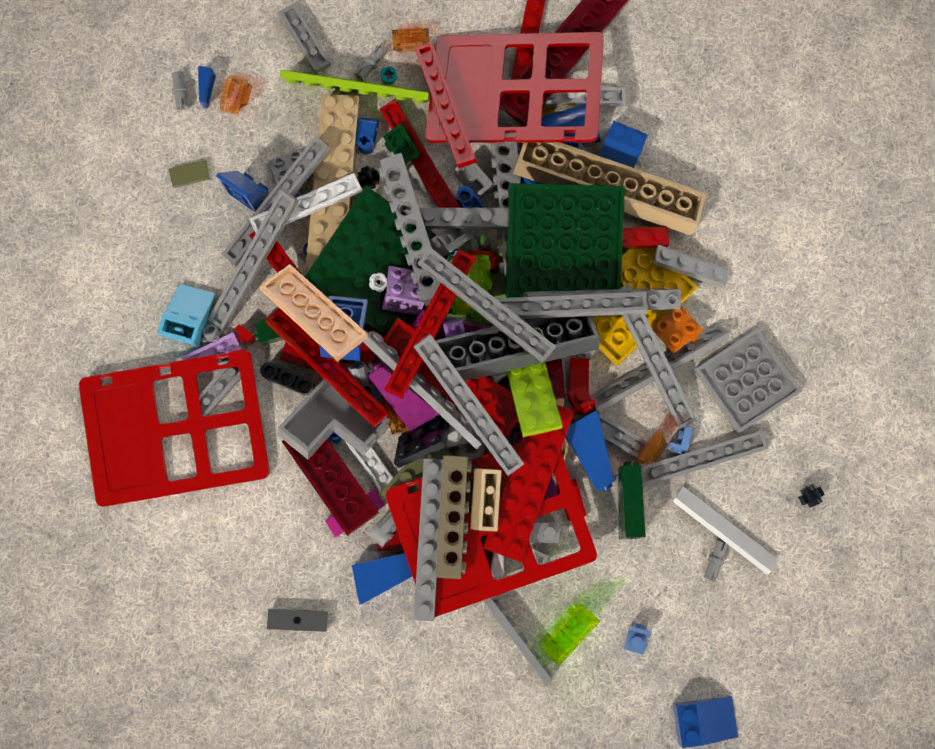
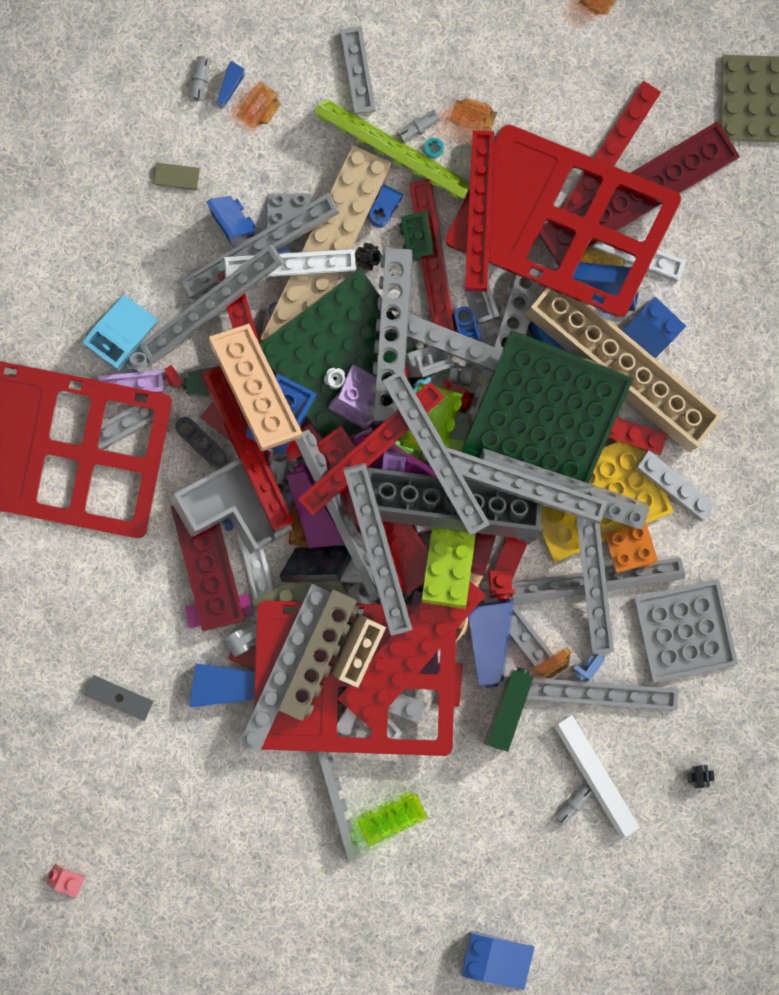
camera: 15 degrees right, 5 degrees up
medium blue bracket [624,623,651,655] -> none

